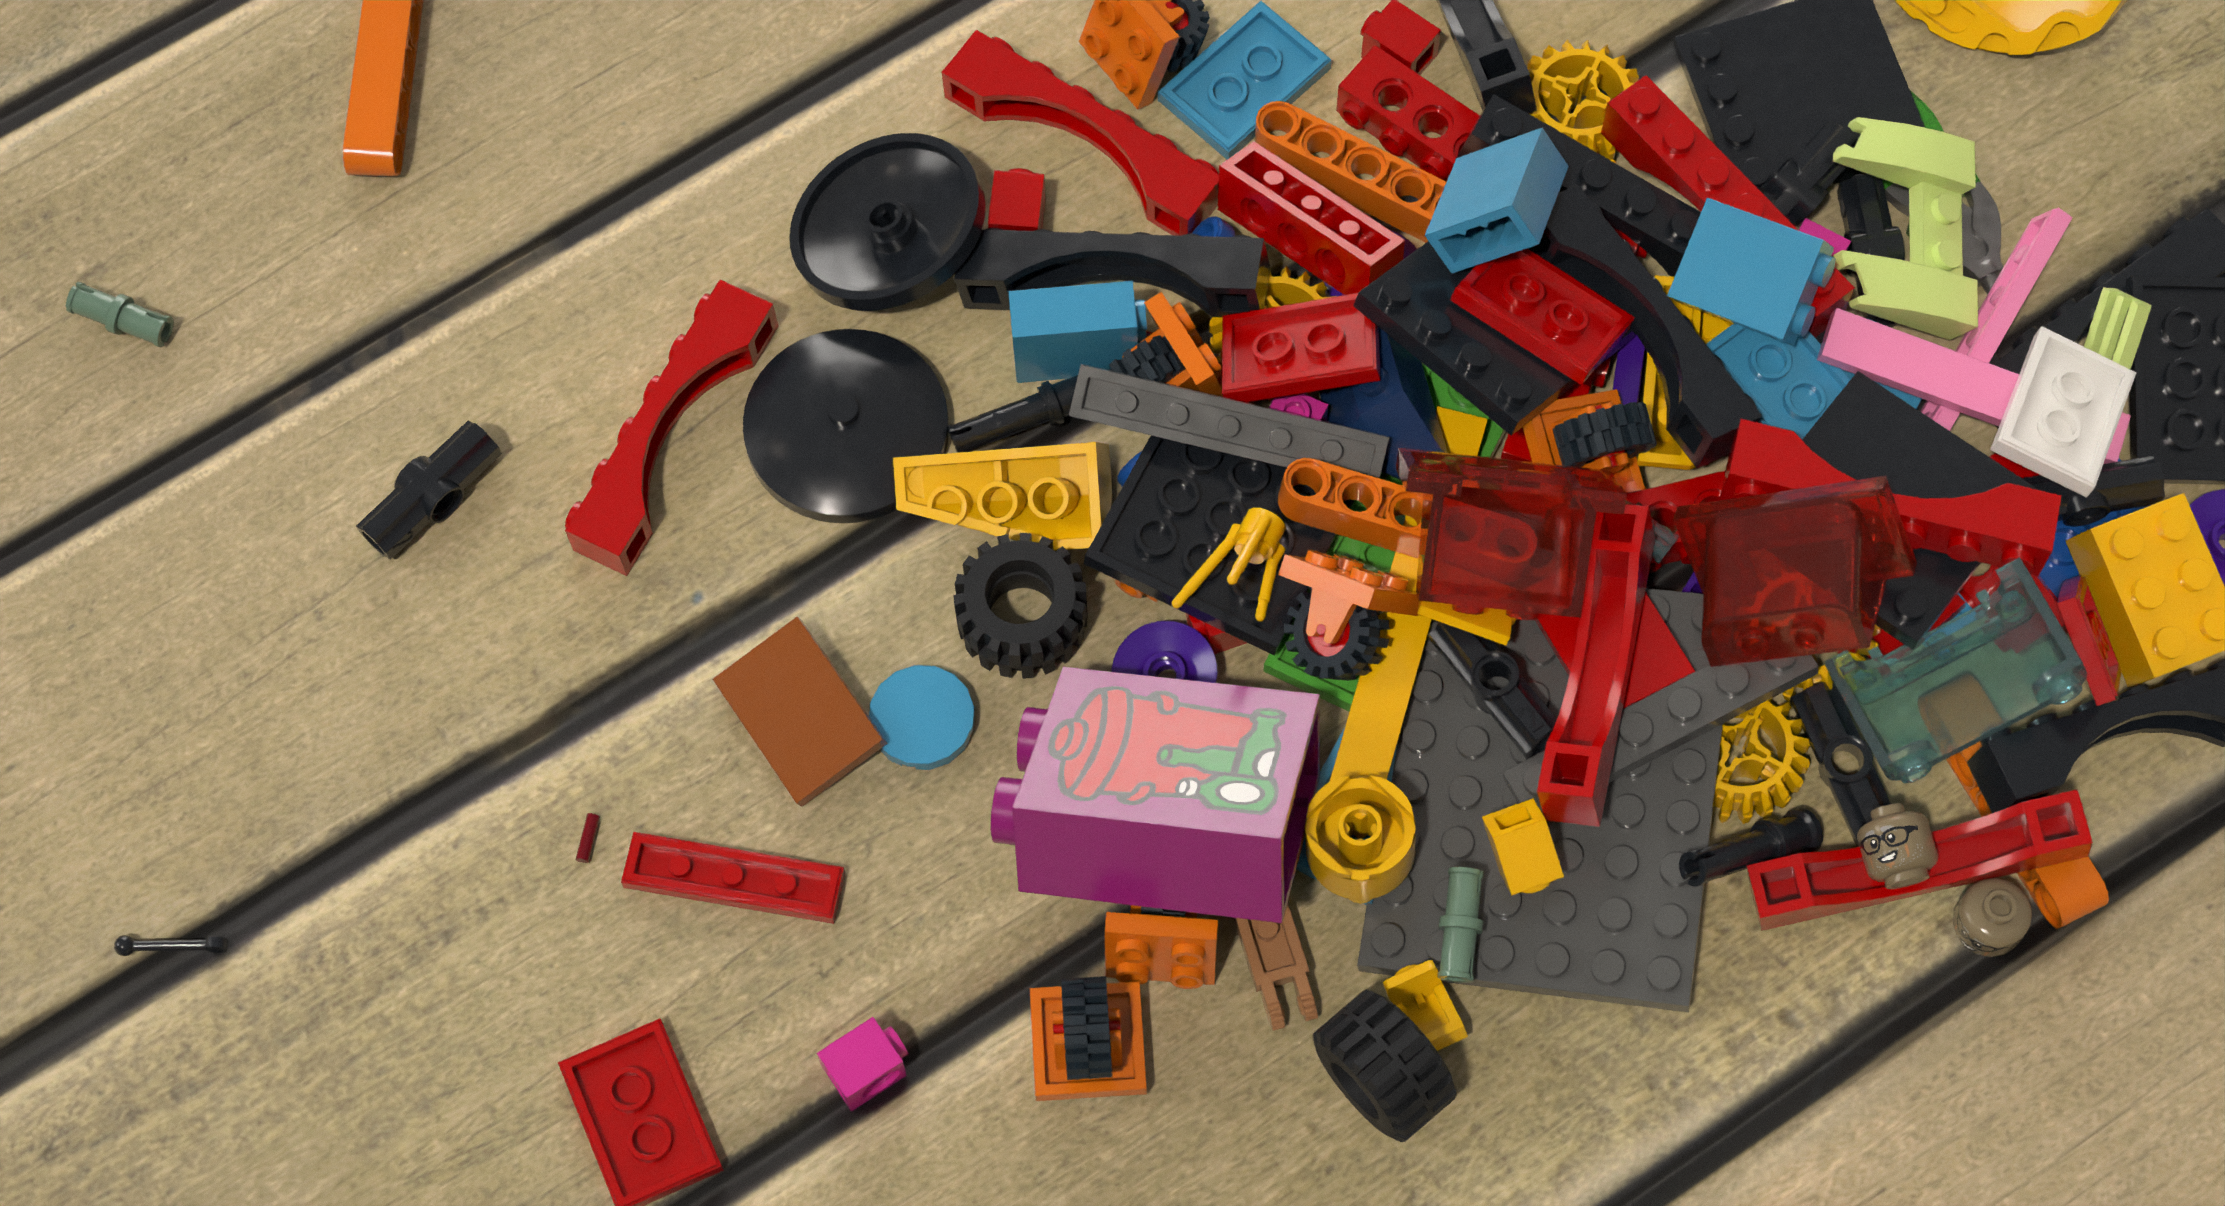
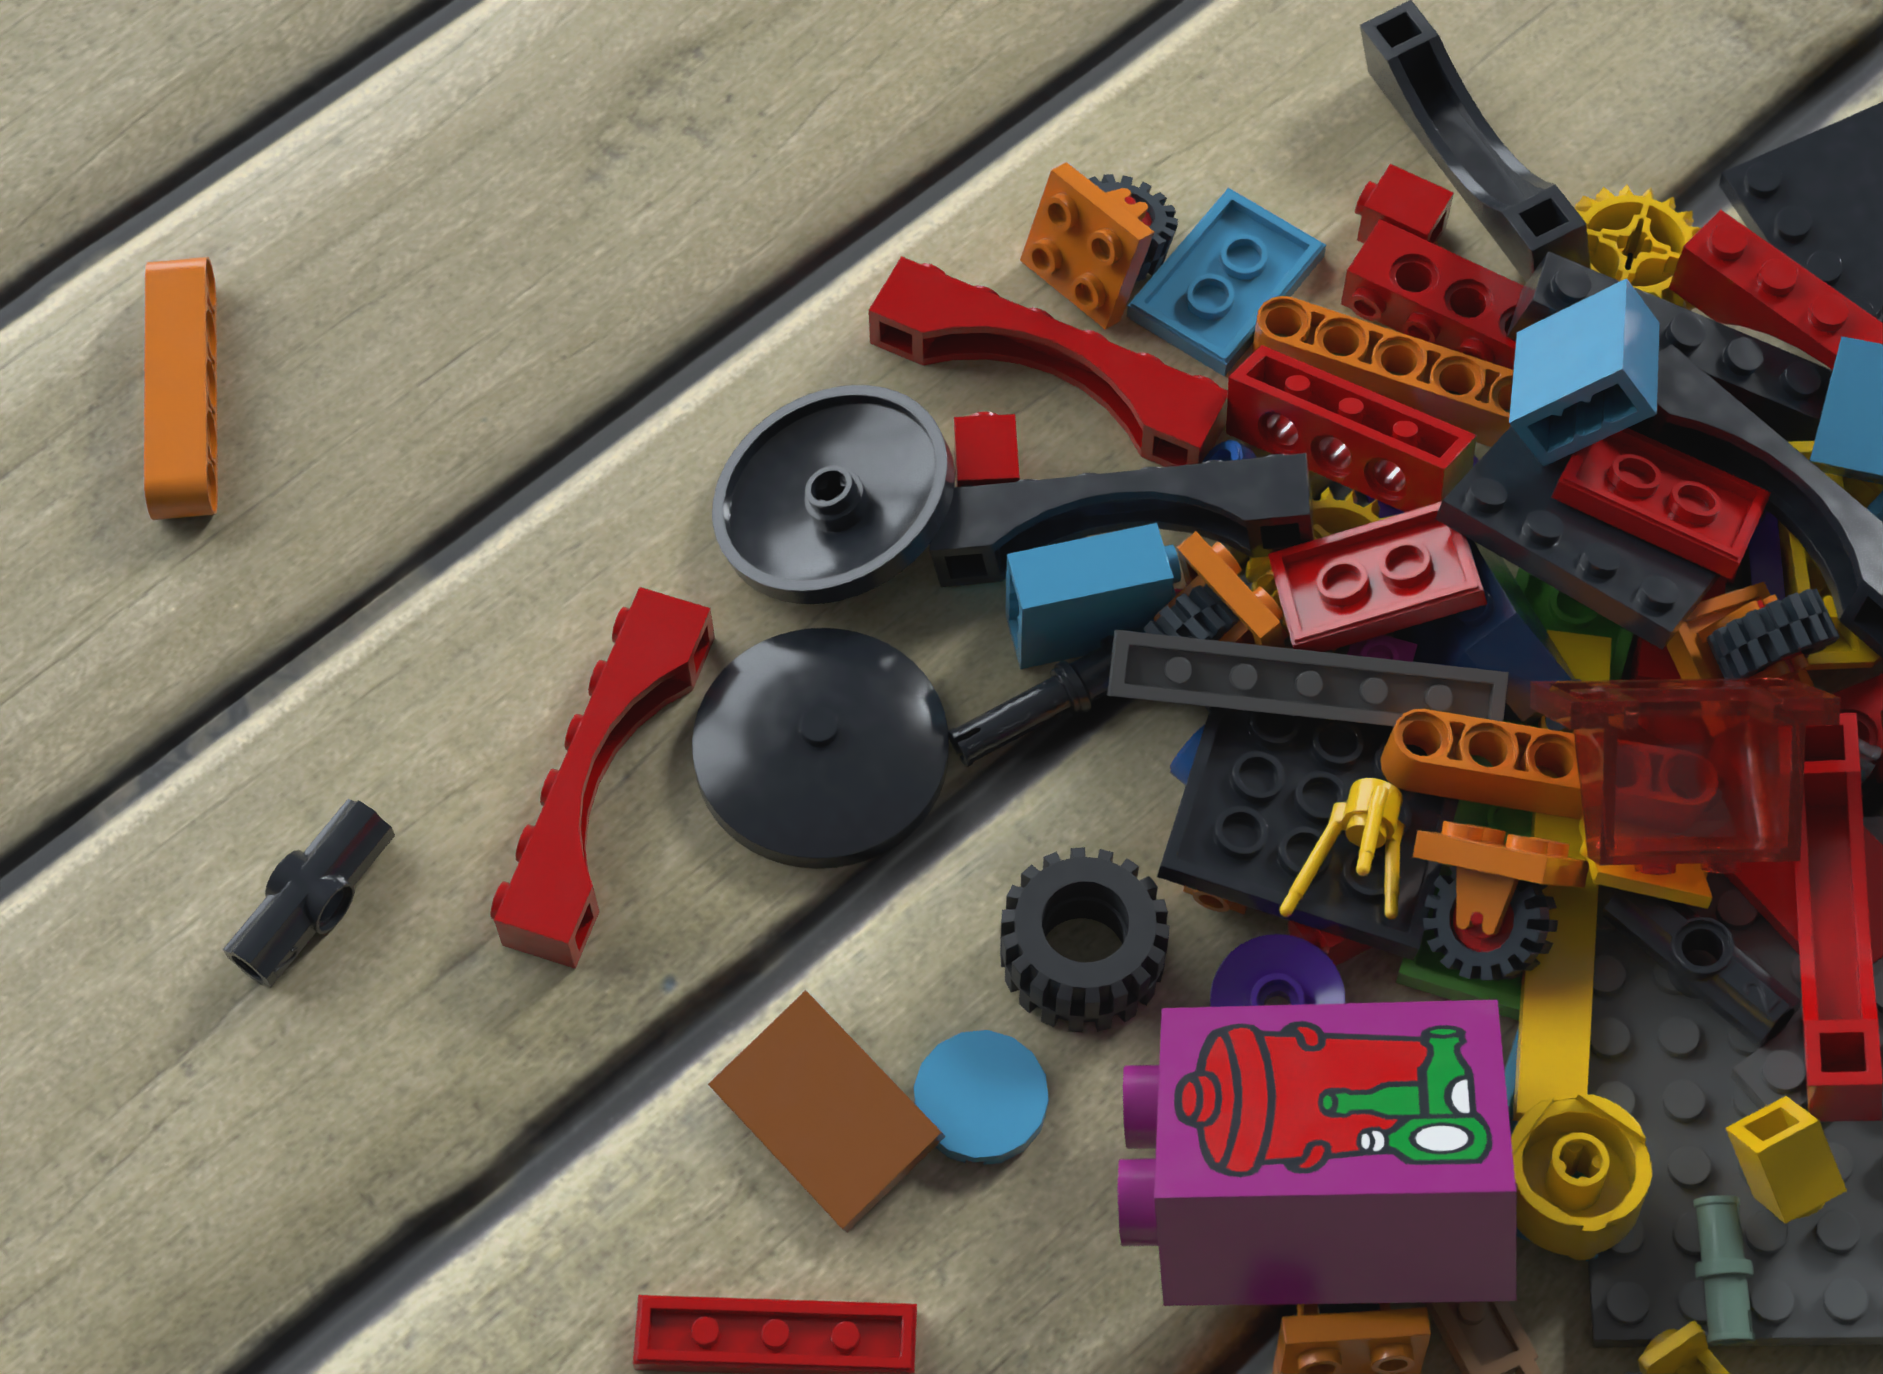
camera: 10 degrees left, 5 degrees down
dark red piece [575,813,600,863] -> none
yellow wedge [893,442,1113,551] -> none

